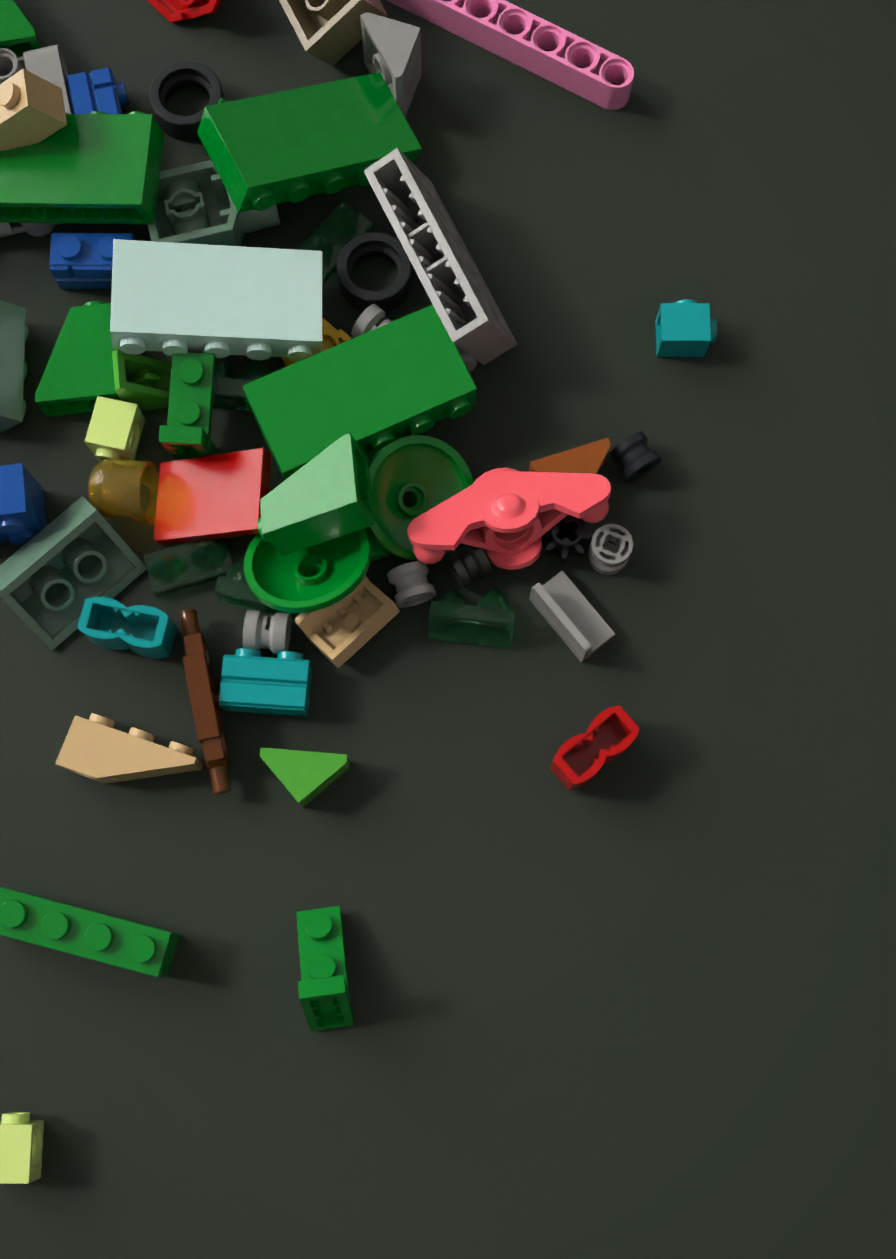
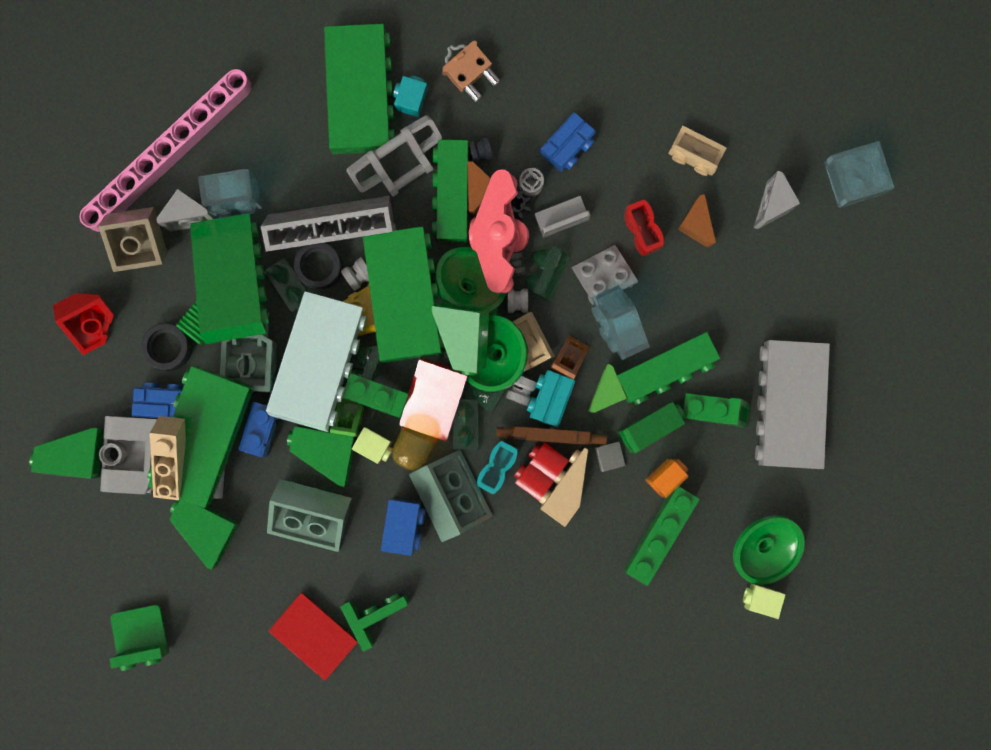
camera: 70 degrees left, 10 degrees up
none -> clear light blue brick [198,169,262,218]
none -> green brick [324,24,395,154]
none -> light grey bar [347,115,442,197]
none -> green brick [432,140,468,243]
none -> nougat piece [442,41,500,102]
none -> red brick [514,443,569,501]
none -> blue brick [540,112,596,172]
none -> dark orange slope [550,335,590,379]
none -> light grey hinge [572,245,638,305]
none -> clear light blue brick [591,285,650,360]
none -> light grey slope [595,442,625,472]
none -> green brick [617,332,720,405]
none -> green slope [618,402,685,453]
none -> orange brick [645,459,688,498]
none -> tan bracket [668,126,726,176]
none -> dark orange slope [678,194,716,247]
none -> green dish [733,515,805,585]
none -> light grey slope [754,171,800,229]
none -> light grey brick [755,340,830,469]
none -> clear light blue brick [824,141,895,208]

